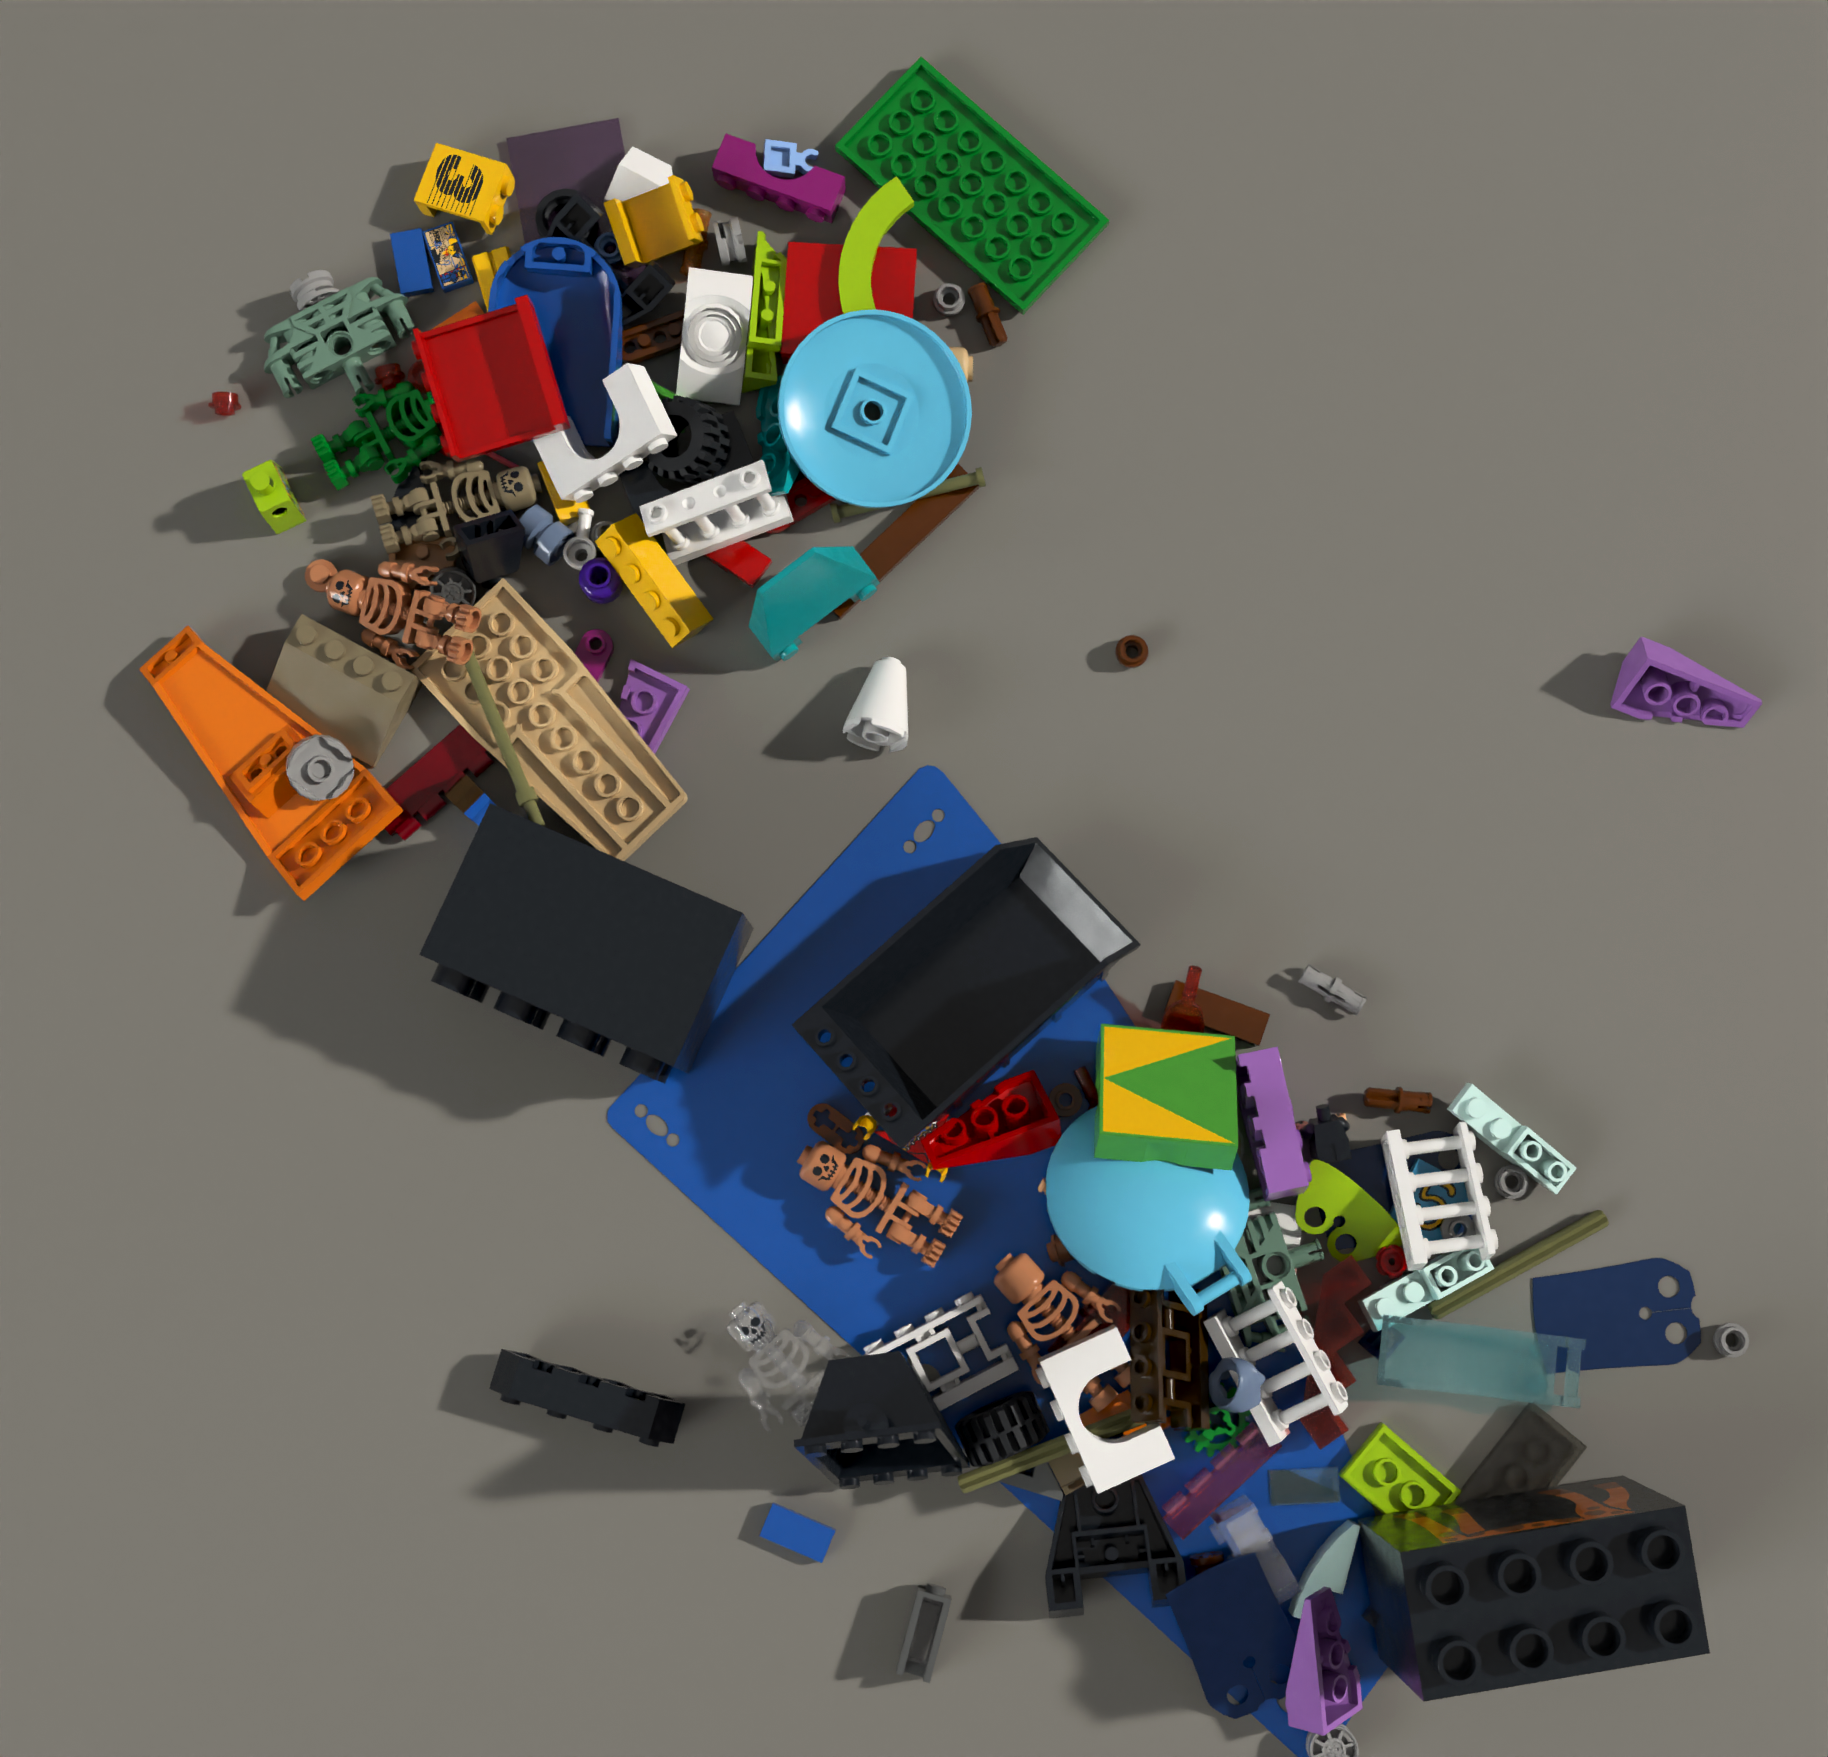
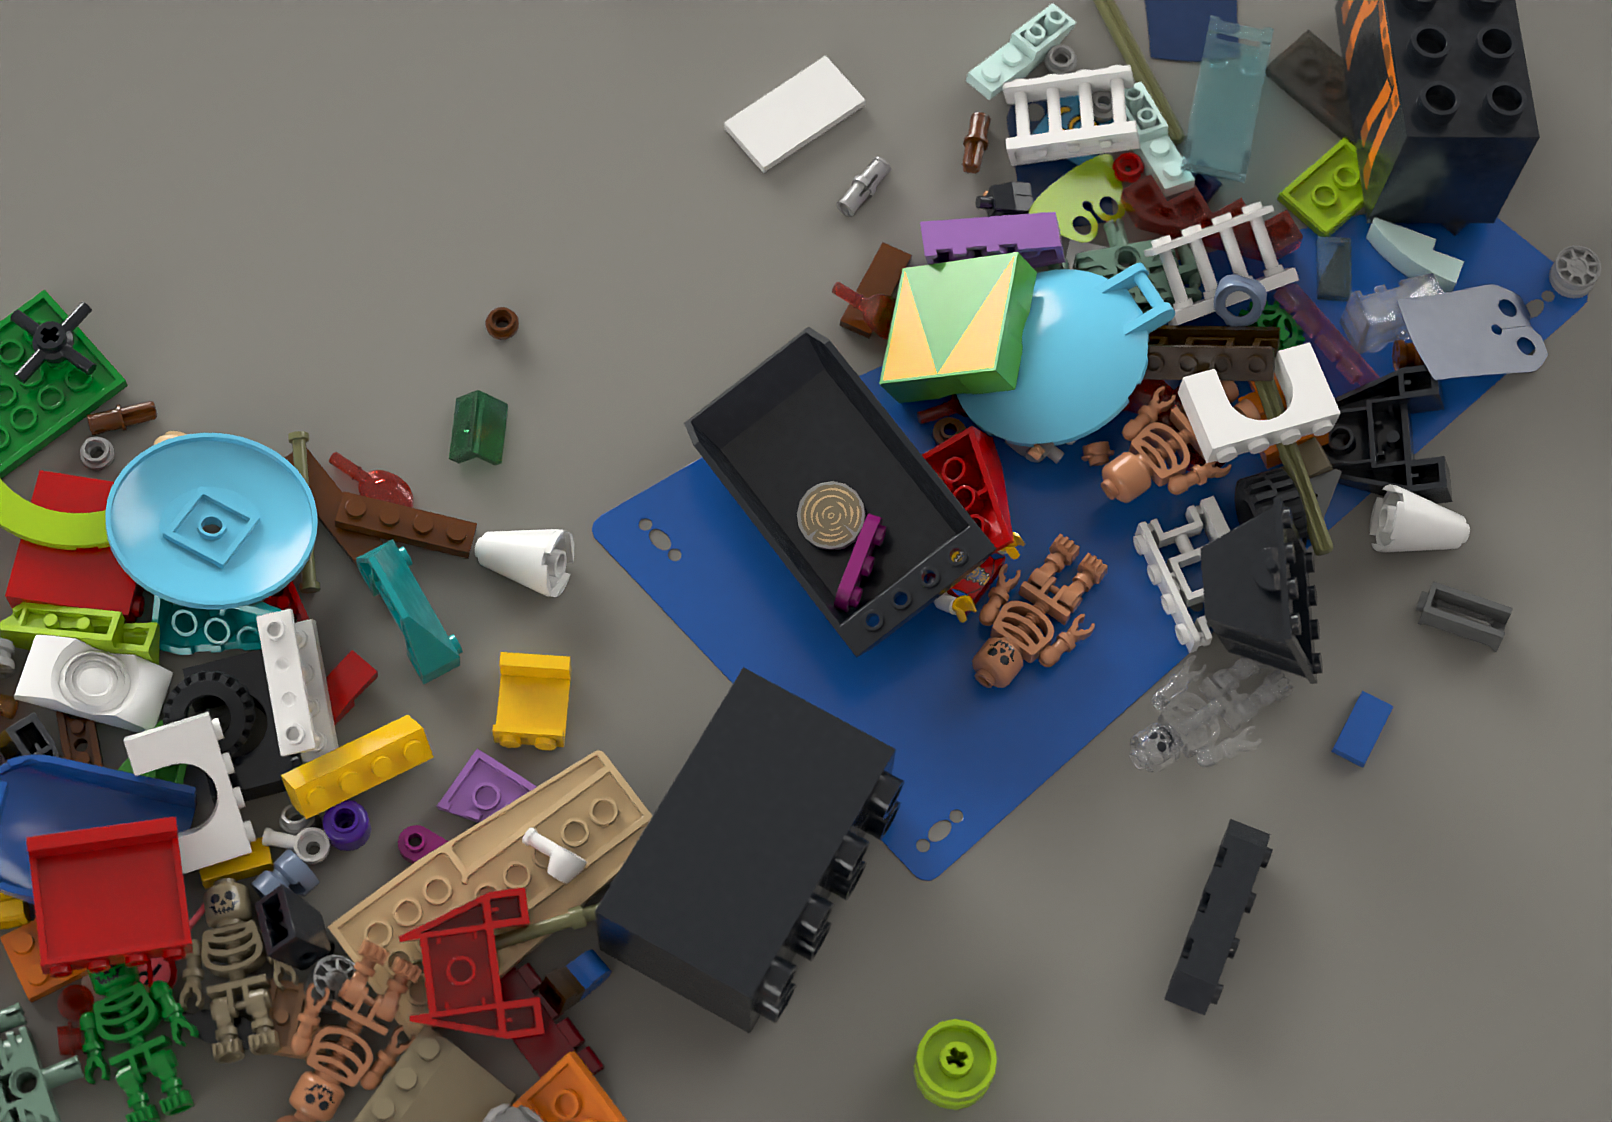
camera: 90 degrees left, 15 degrees down
reddish brown beam [807,1103,864,1154] -> none
medium lavender wedge [1285,1586,1363,1736] -> none
none -> black bar [10,302,96,384]
none -> clear red piece [329,452,414,508]
none -> reddish brown plate [335,491,477,559]
none -> red wedge [399,887,544,1039]
none -> clear green panel [449,390,508,466]
none -> yellow panel [492,652,572,751]
none -> white bar [522,827,587,884]
none -> white tile [724,56,865,173]
none -> dark tan tile [797,481,866,550]
none -> magenta plate [834,513,887,613]
none -> lime wheel [913,1019,997,1110]
none -> white cone [1370,484,1470,553]

